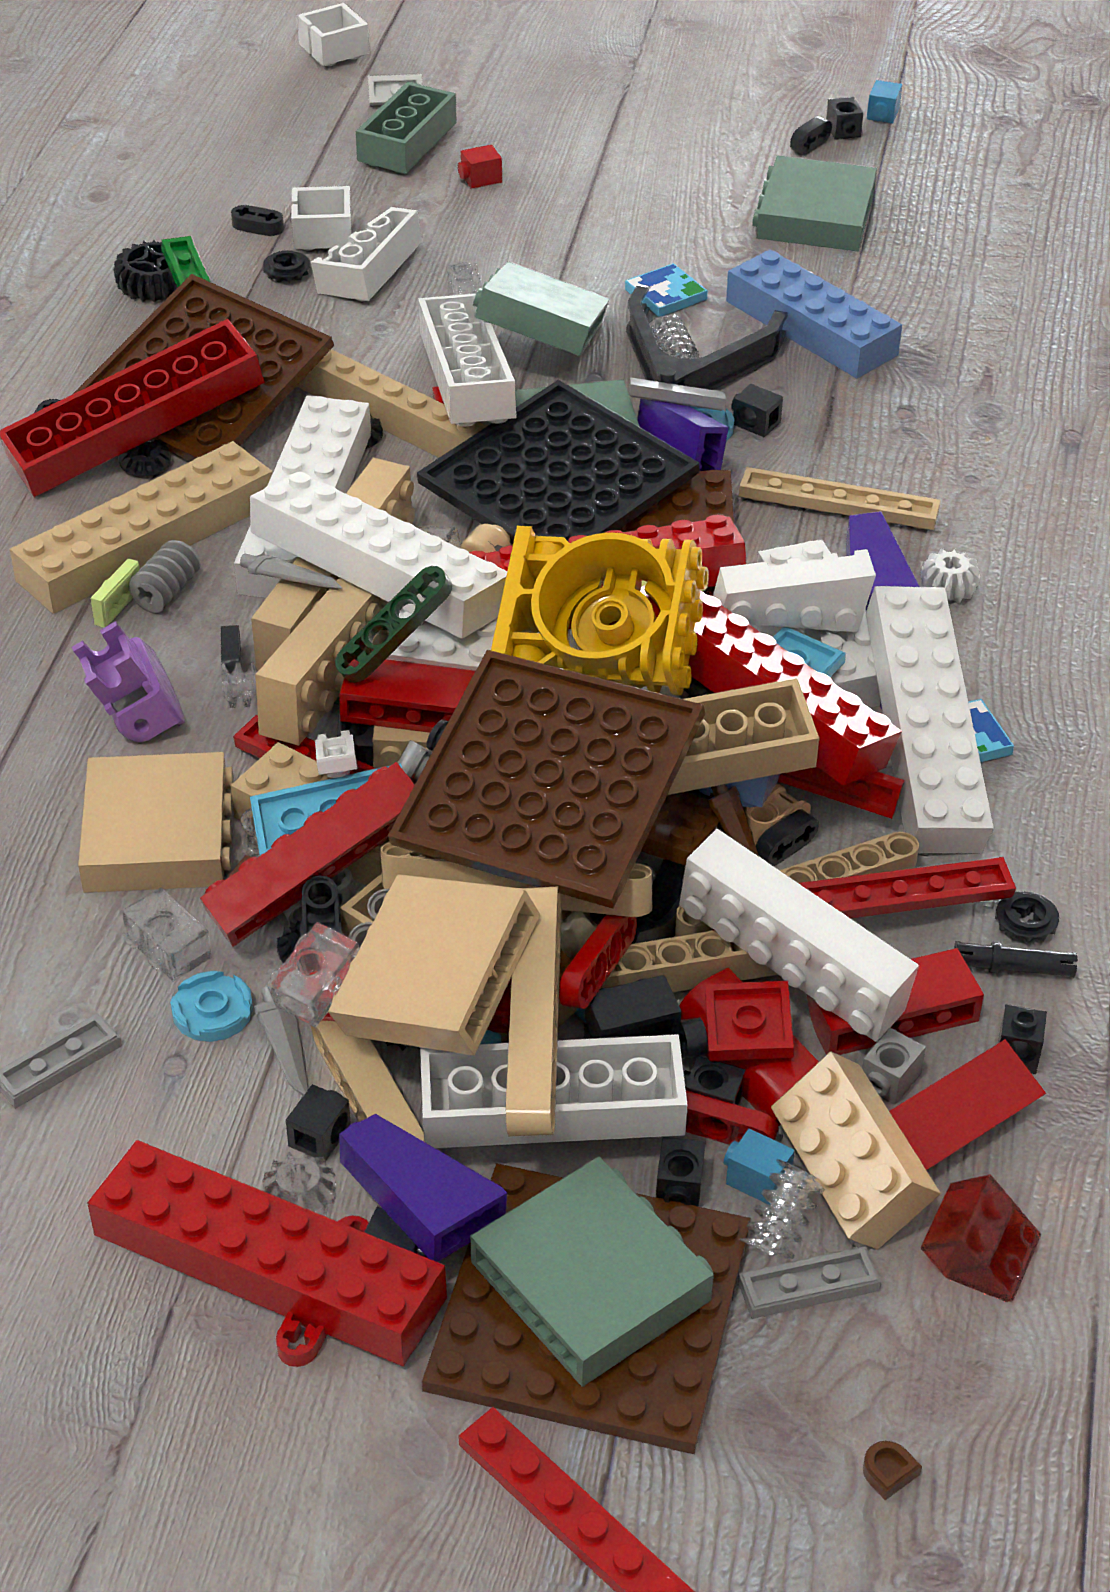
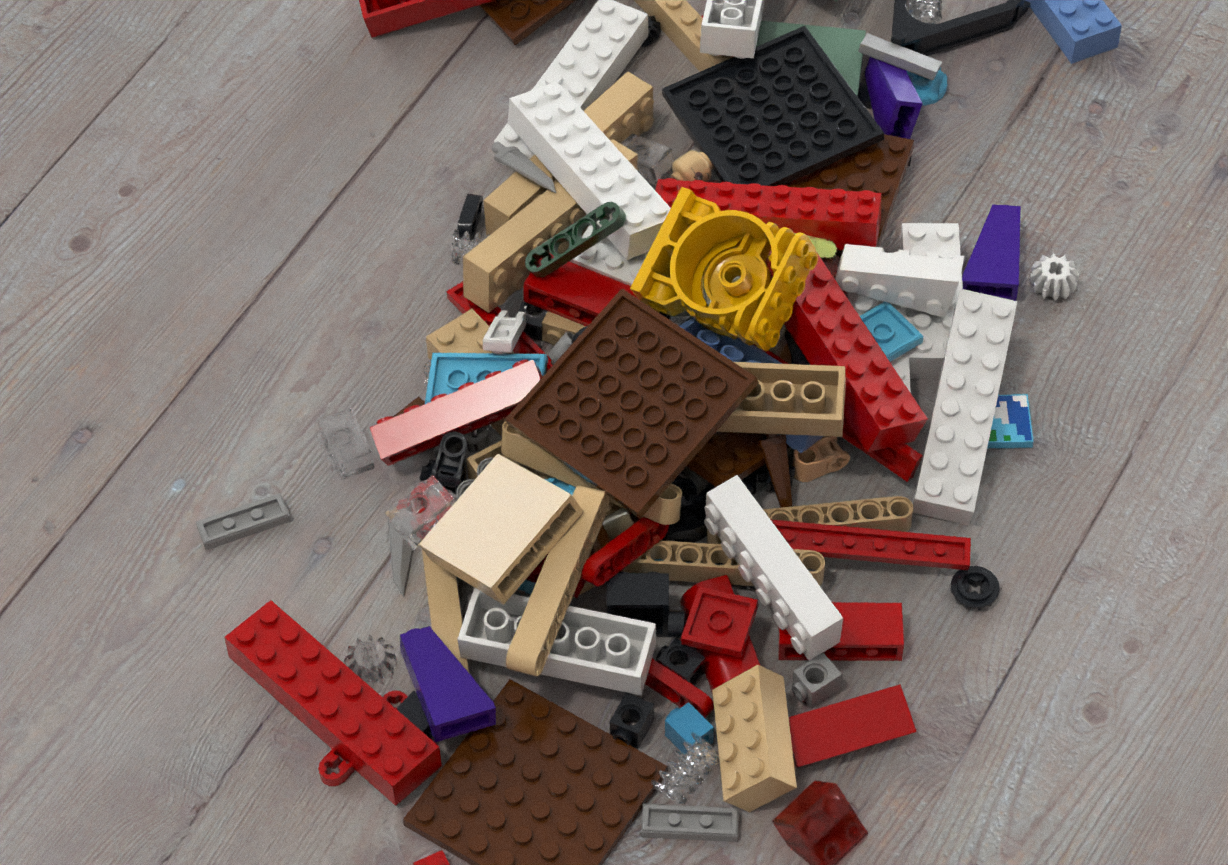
camera: 20 degrees right, 10 degrees up
tan brick [10,441,273,614] -> none
medium lavender piece [72,621,185,742] -> none
tan brick [78,752,233,893] -> none
yellowish green plate [90,558,140,628] -> none
black gear [118,440,171,476] -> none
light grey piece [129,540,201,613] -> none
medium azure tile [170,971,253,1042] -> none
black brick [285,1084,351,1162] -> none
sand green brick [471,1156,714,1387] -> none
black brick [731,384,783,437] -> none
tan plate [739,467,941,530] -> none
black beam [756,809,819,866] -> none
black pin [954,941,1078,978] -> none
black brick [998,1004,1047,1074] -> none

